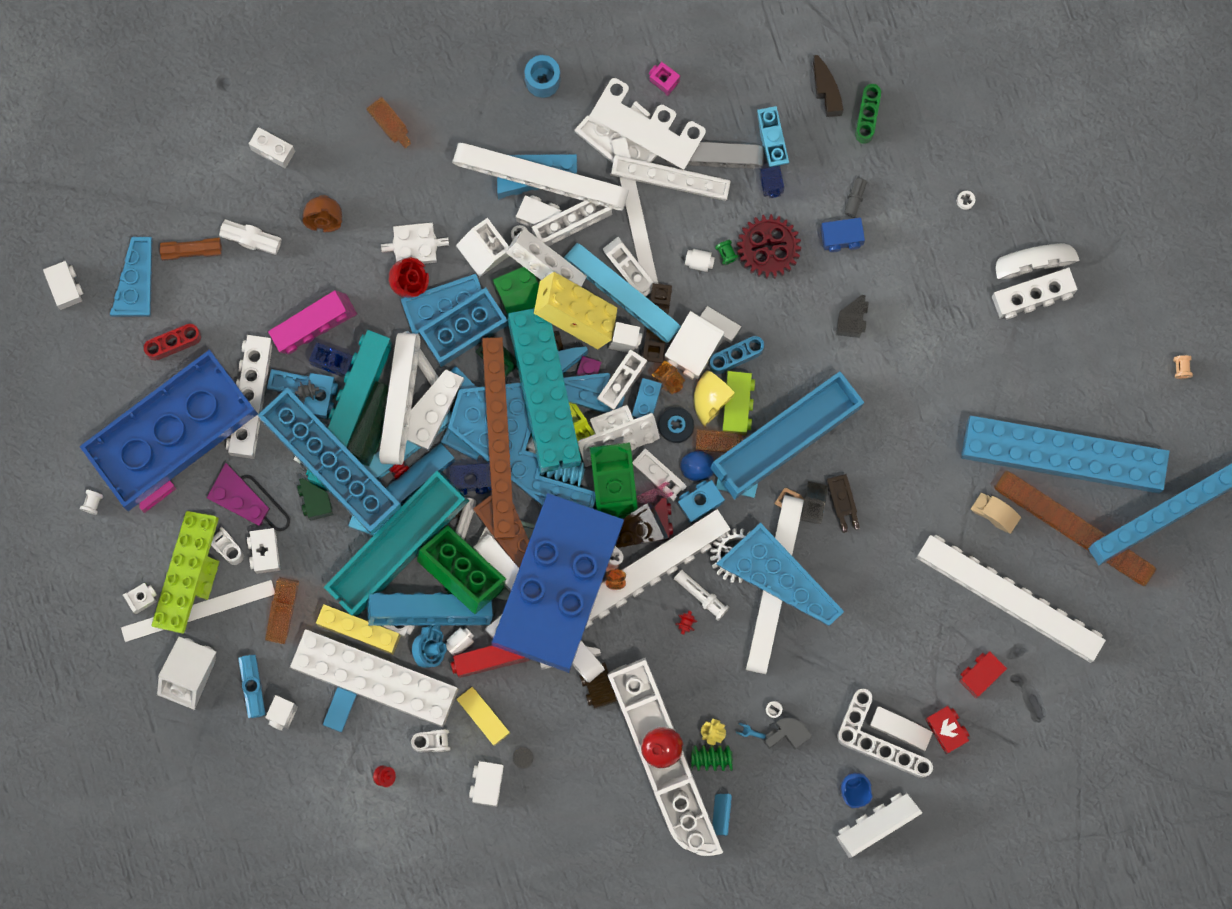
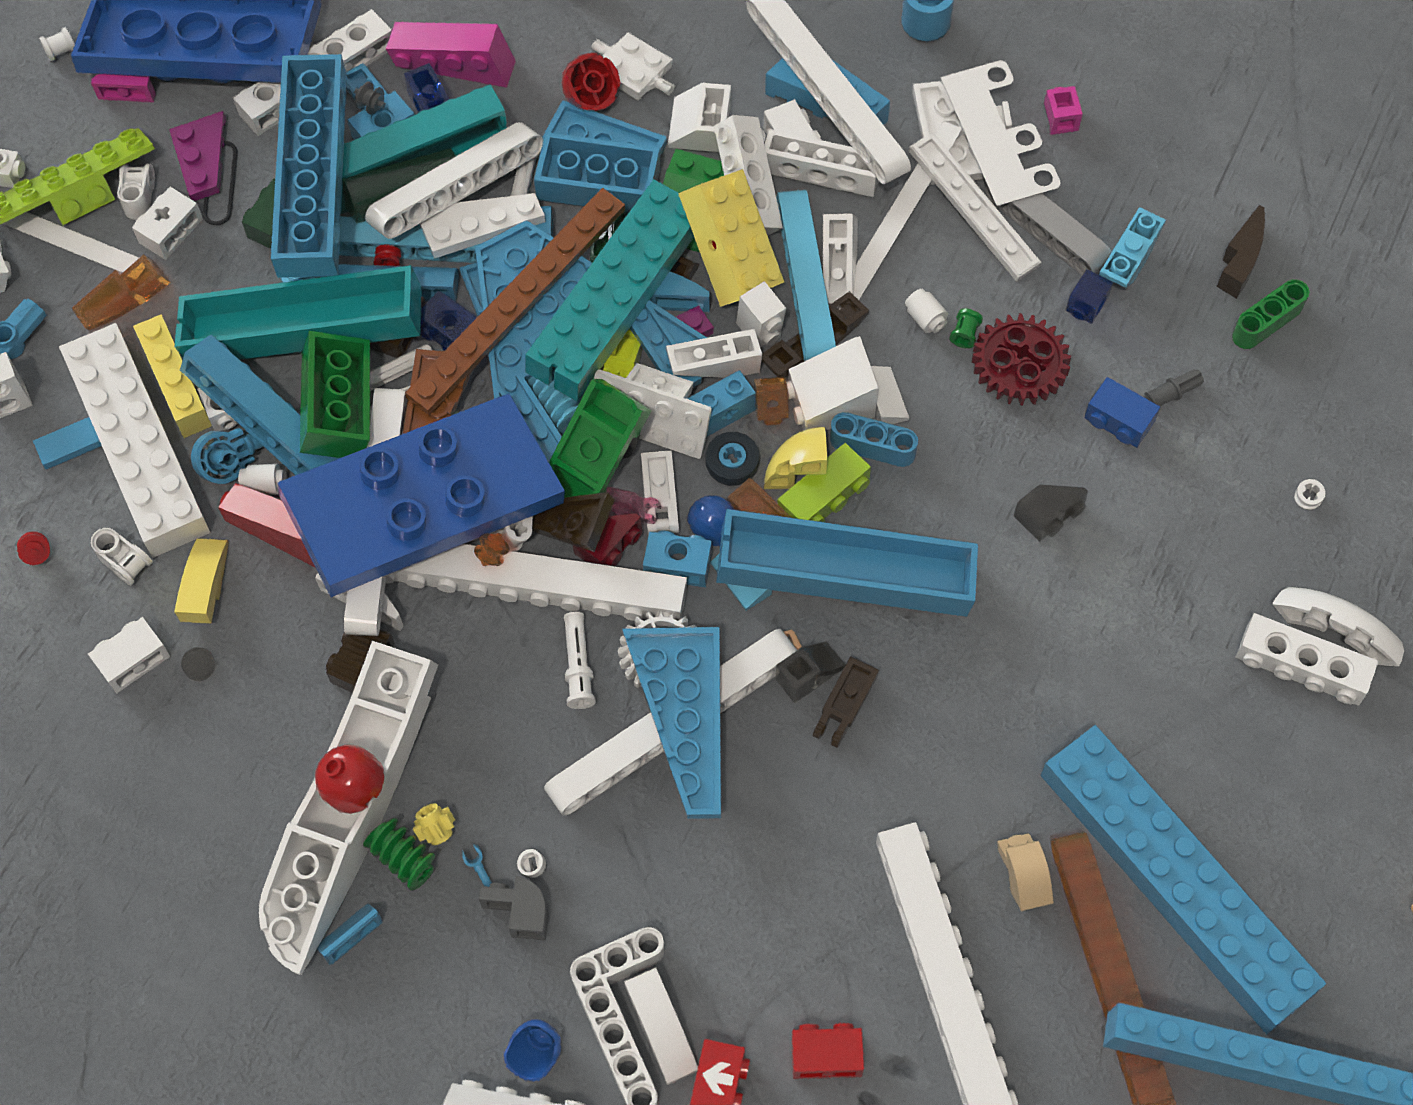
camera: 45 degrees right, 15 degrees down
red wheel [675,611,698,635] -> none

